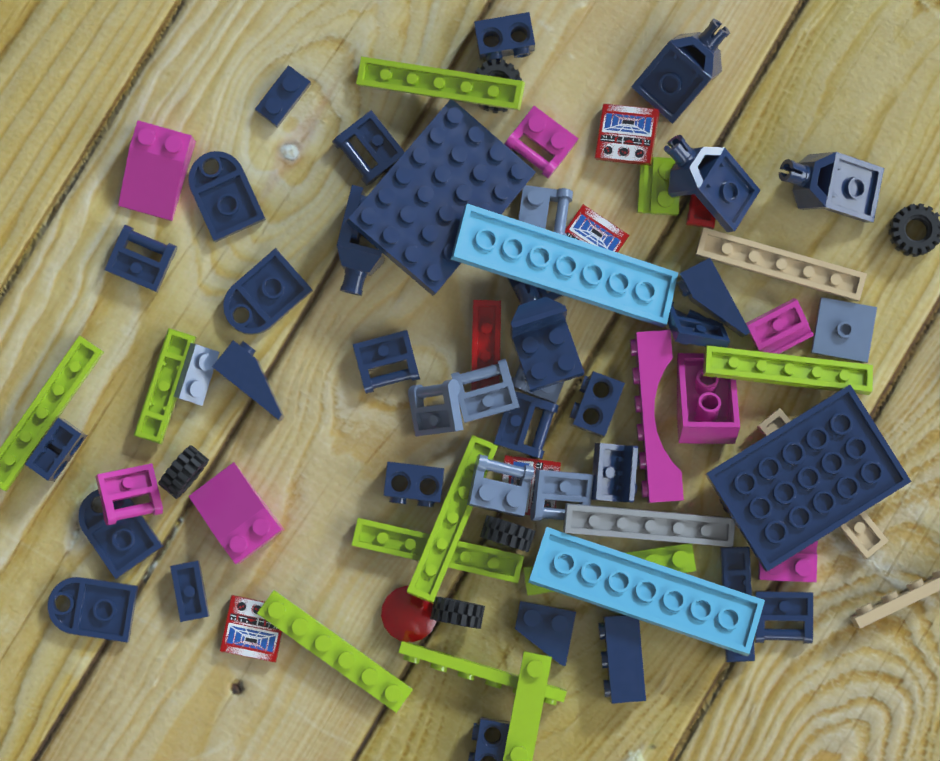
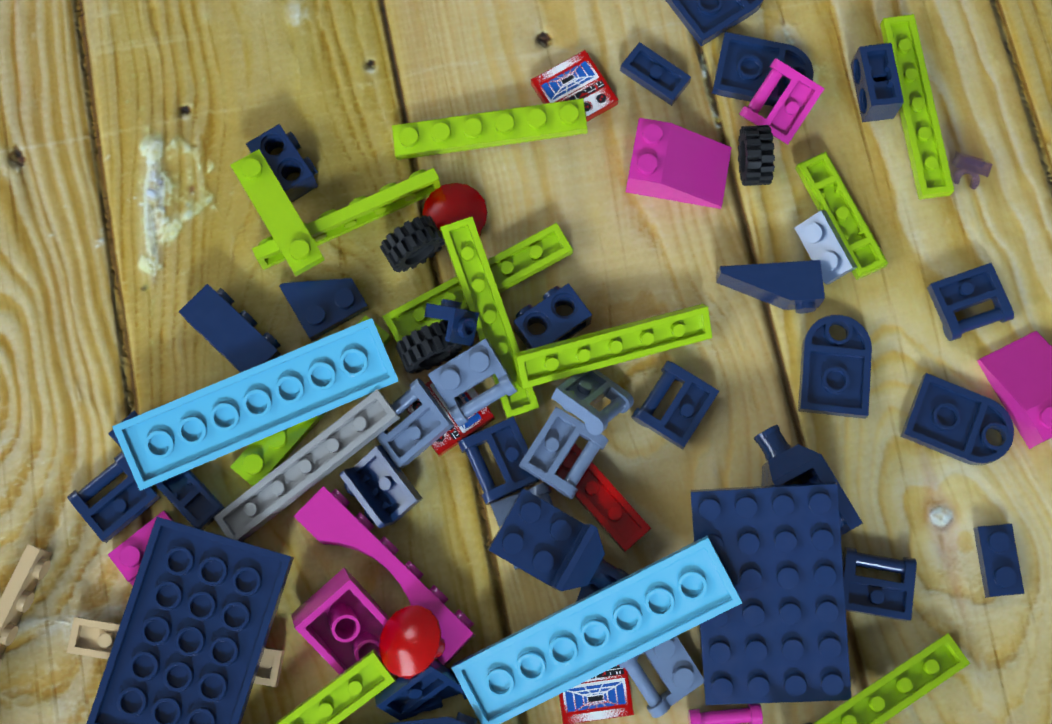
camera: 135 degrees right, 10 degrees down
dark blue brick [569,371,625,438] -> none
none -> red dish [379,605,445,679]
none -> dark blue bracket [424,299,479,346]
none -> lime plate [513,304,713,389]
none -> clear purple tile [952,151,993,189]

